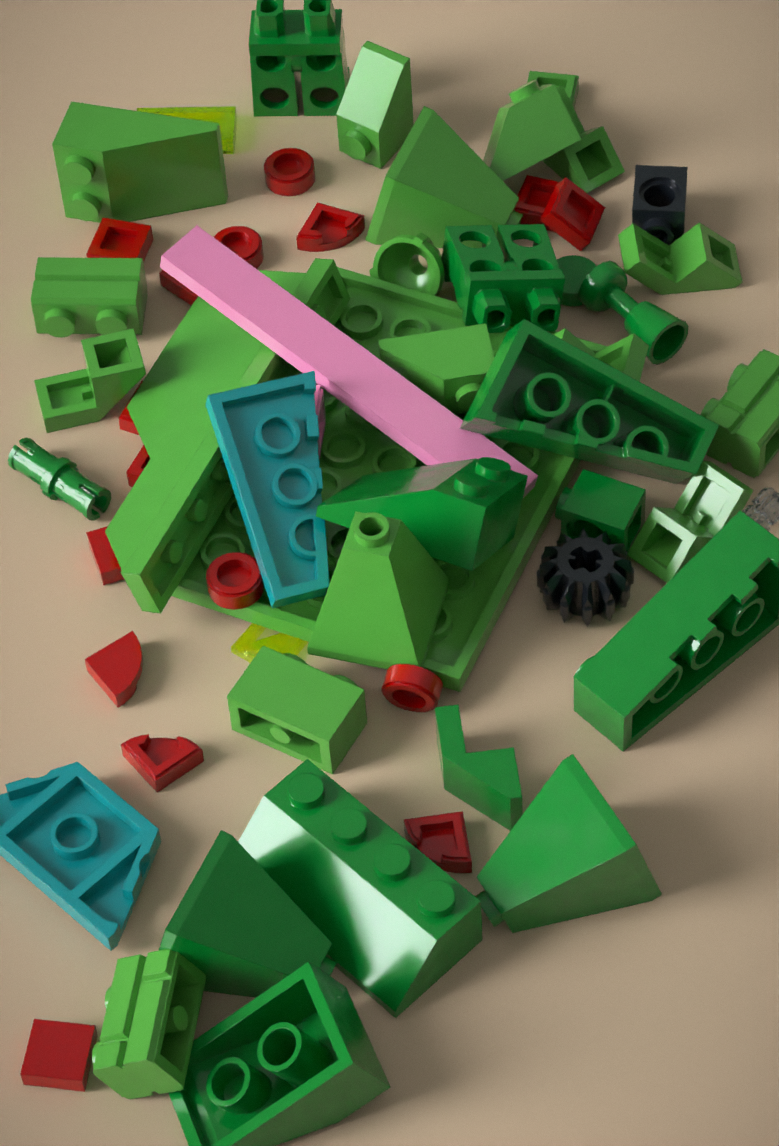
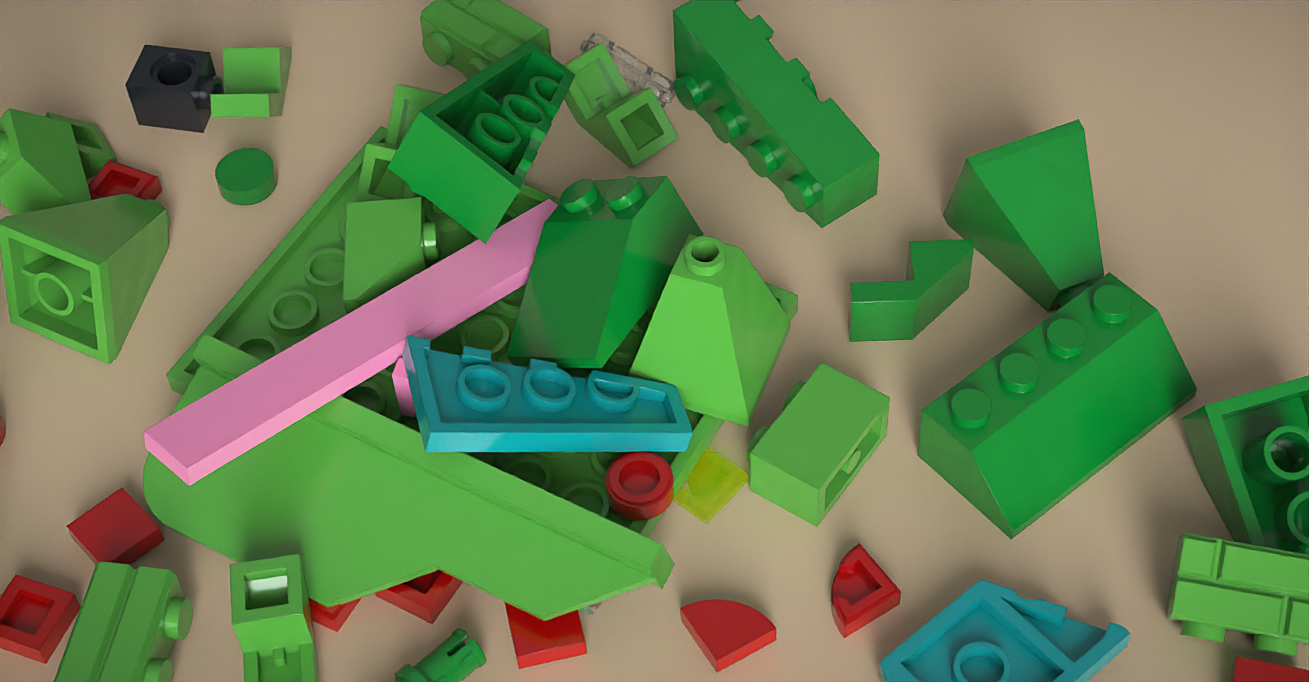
camera: 85 degrees left, 0 degrees up
green slope [159,830,337,998] -> none
red tile [214,226,264,269] -> none
red tile [296,202,365,252] -> none
bright green piece [369,232,444,297] -> none
red tile [382,664,443,712] -> none
red tile [403,811,472,874] -> none
green hips [442,224,565,333] -> none
black gear [537,528,634,627] -> none
red tile [540,177,606,251] -> none
green brick [555,469,646,553] -> none
green piece [578,261,689,365] -> none

